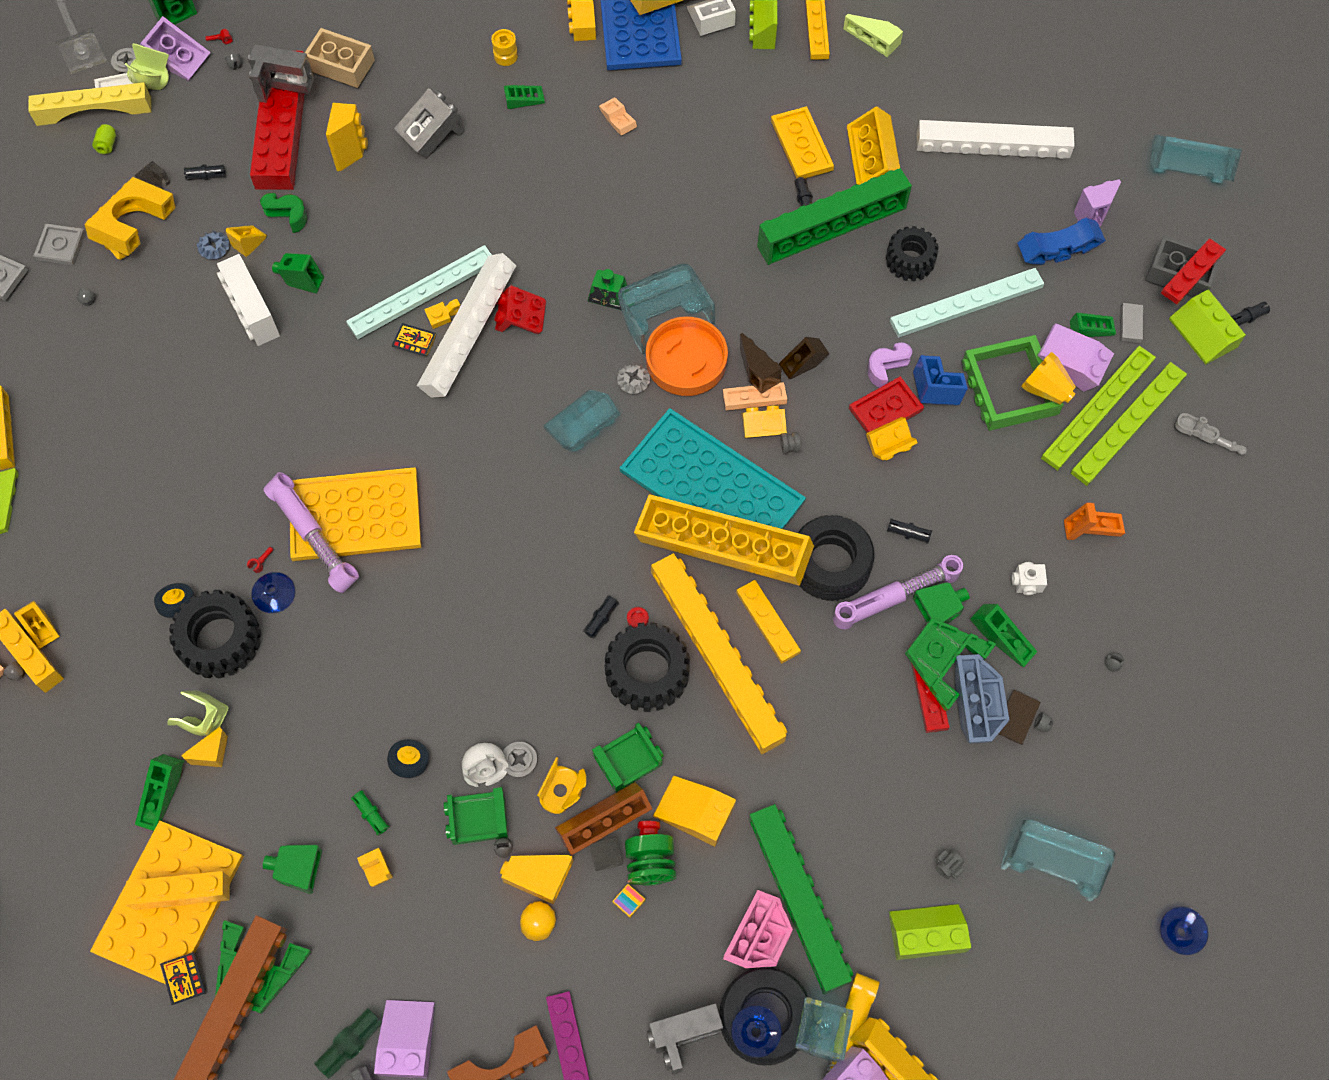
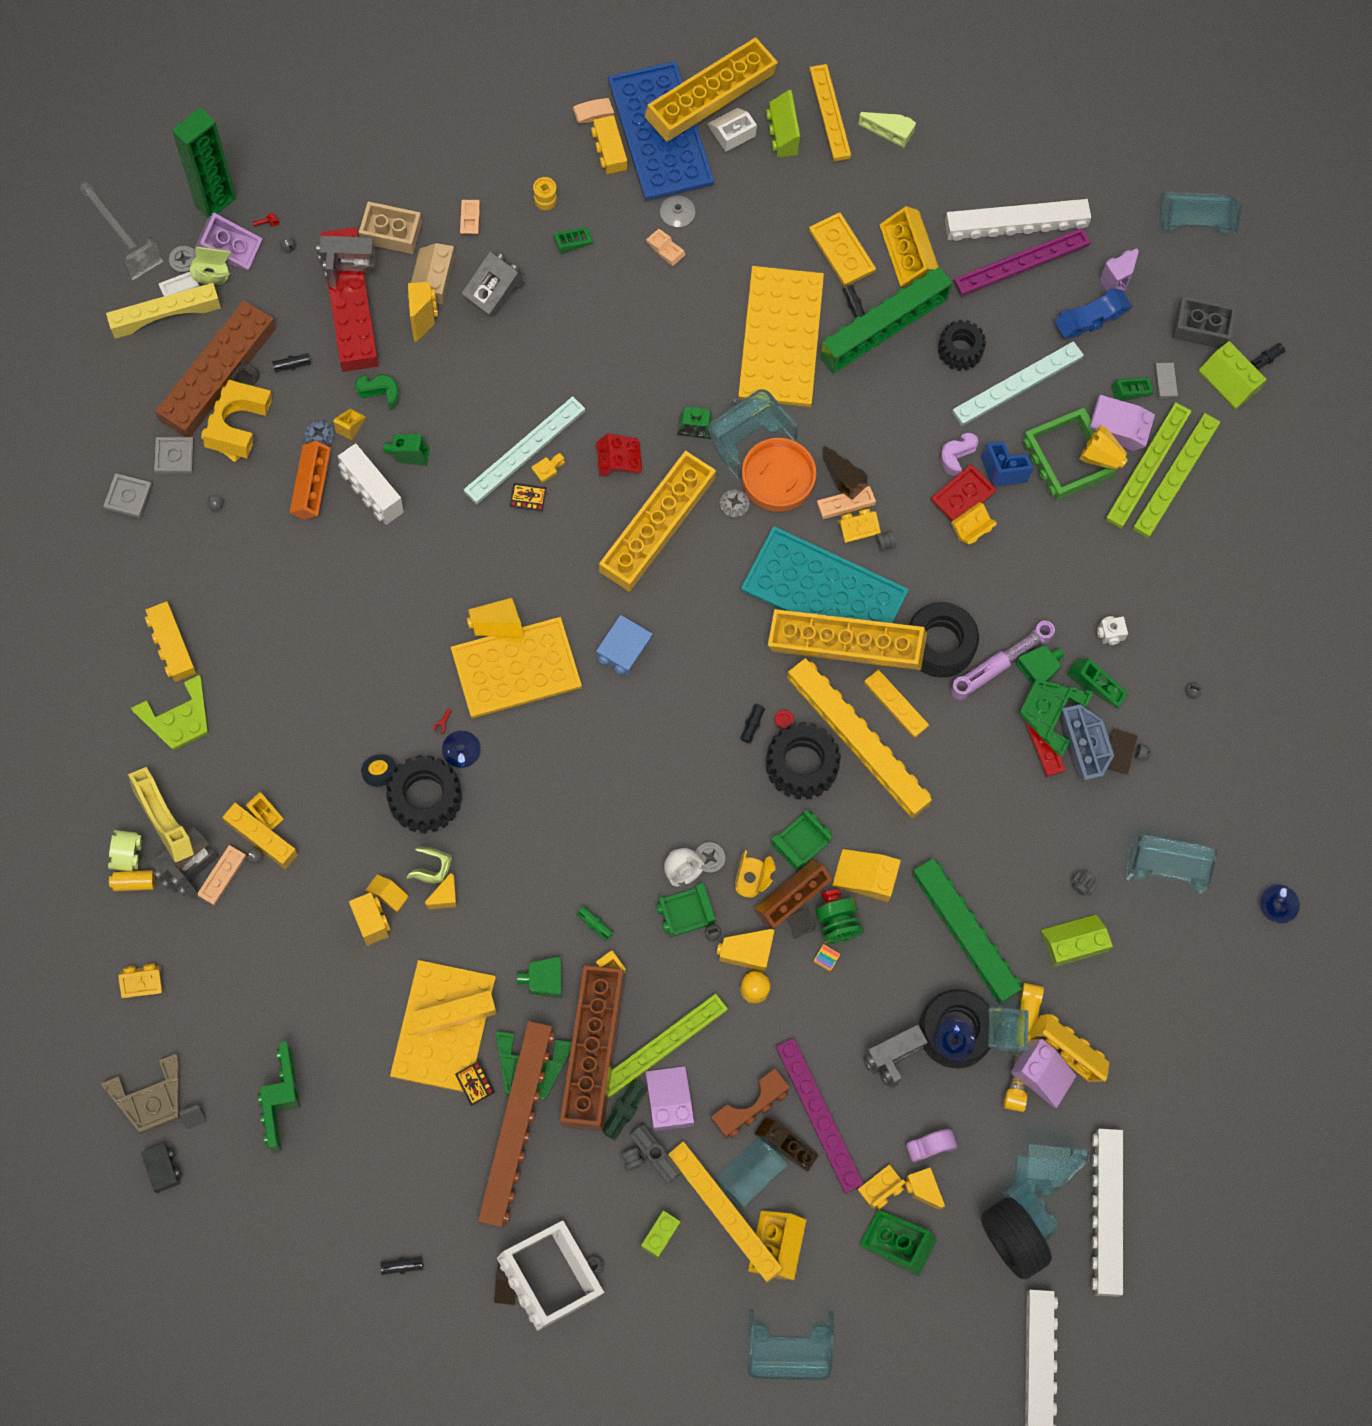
camera: 15 degrees left, 5 degrees up
lime brick [92,124,116,154] -> none
green slope [135,754,184,831] -> none
lavender piece [264,472,359,593] -> none
black wheel [387,739,429,778] -> none
white brick [417,253,516,398] -> none
clear light blue slope [543,389,620,452] -> none
bright pink wedge [723,890,793,968] -> none
dark brown slope [779,337,829,379] -> none
black pin [887,518,932,544] -> none
orange bracket [1064,503,1125,540] -> none
red plate [1161,238,1226,305] -> none
light grey piece [1175,413,1247,455] -> none
none -> dark orange brick [155,300,276,437]
none -> orange brick [289,441,331,520]
none -> yellow brick [349,892,390,946]
none -> yellow slope [366,874,409,912]
none -> tan slope [408,243,455,304]
none -> light nougat slope [460,200,480,234]
none -> yellow slope [466,598,524,637]
none -> dark orange brick [560,965,626,1132]
none -> medium blue panel [596,615,653,676]
none -> yellow brick [599,450,716,592]
none -> lime plate [608,994,728,1099]
none -> light grey dish [660,195,696,228]
none -> yellow plate [738,266,824,407]
none -> magenta plate [953,228,1091,297]

